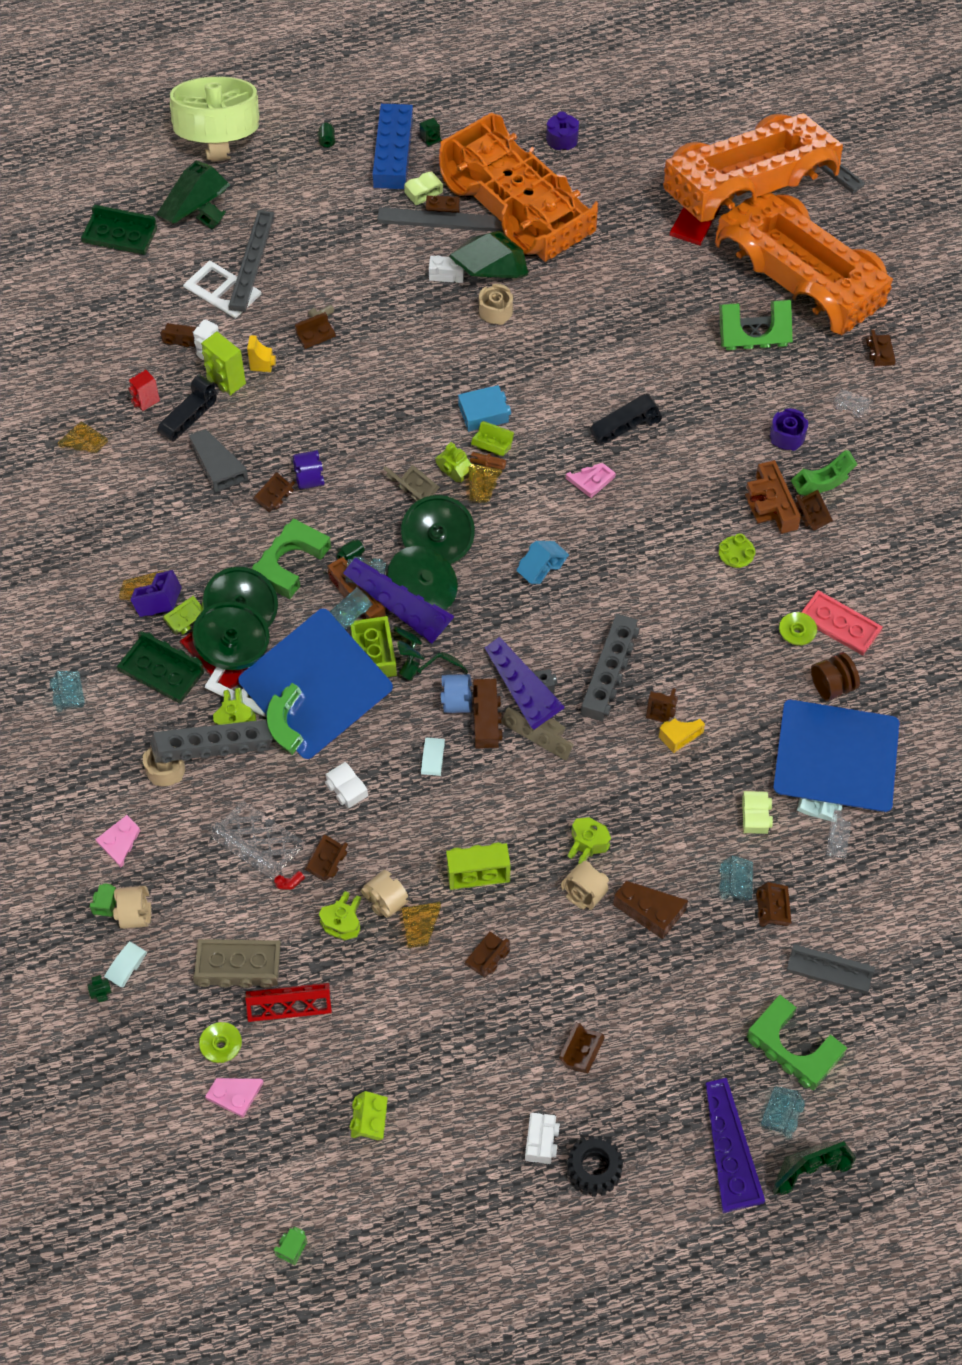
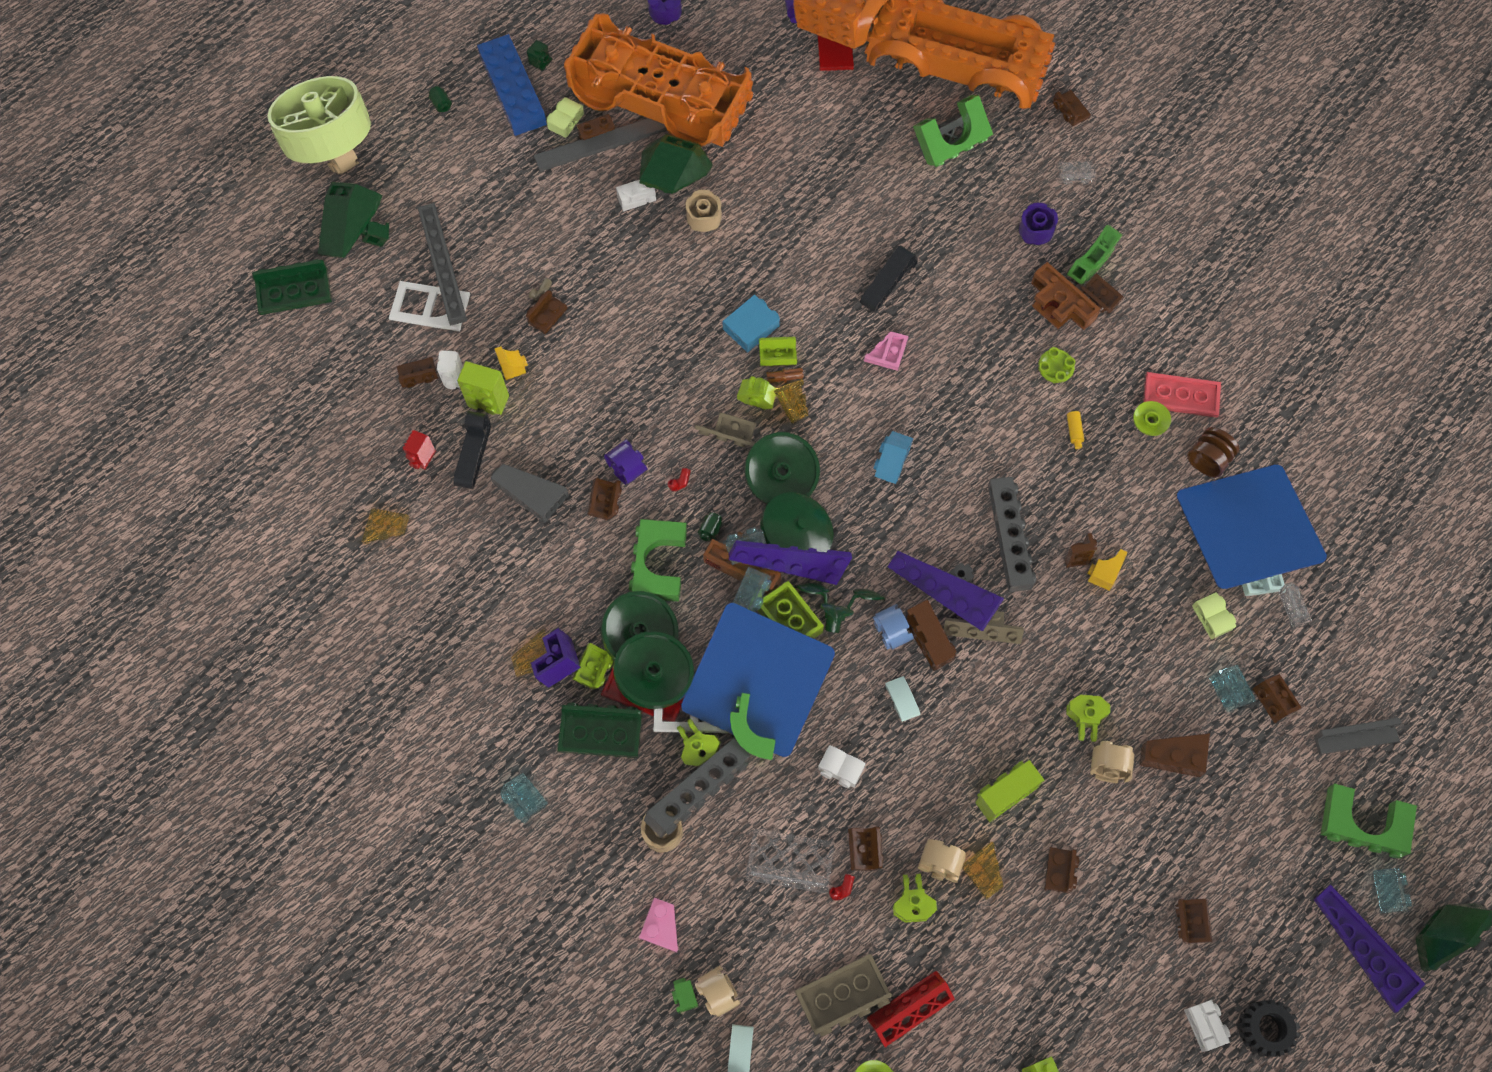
camera: 25 degrees left, 10 degrees up
none -> red arm [667,468,691,492]
none -> yellow cylinder [1067,411,1084,449]

